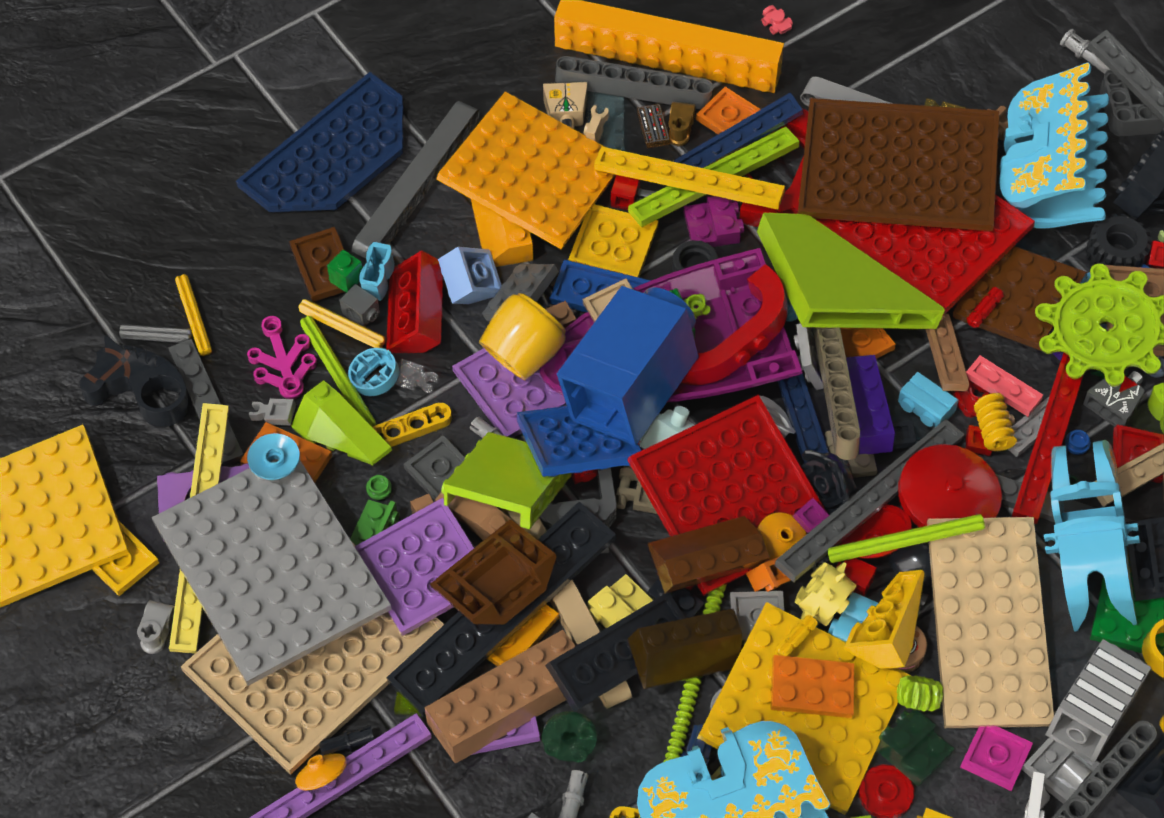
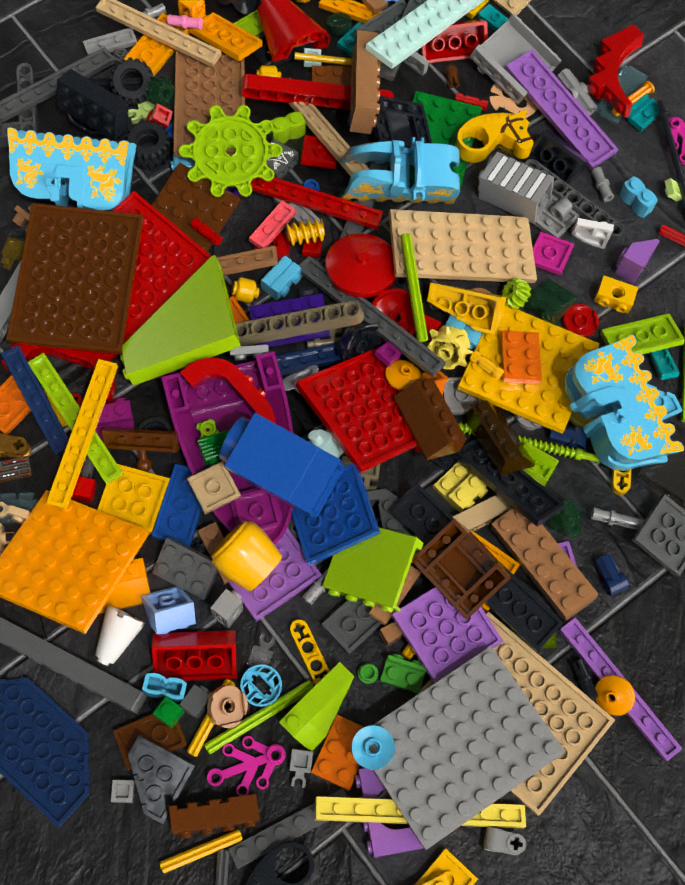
camera: 100 degrees left, 10 degrees up
none -> white cone [95,606,145,666]
none -> reddish brown plate [102,428,180,472]
none -> light grey plate [111,780,135,803]
none -> black plate [128,735,195,824]
none -> reddish brown wedge [169,794,260,839]
none -> plate [207,685,248,728]
none -> light grey brick [211,589,243,629]
none -> yellow head [231,277,259,303]
none -> lime bracket [523,442,559,486]
none -> dark blue piece [594,554,629,596]

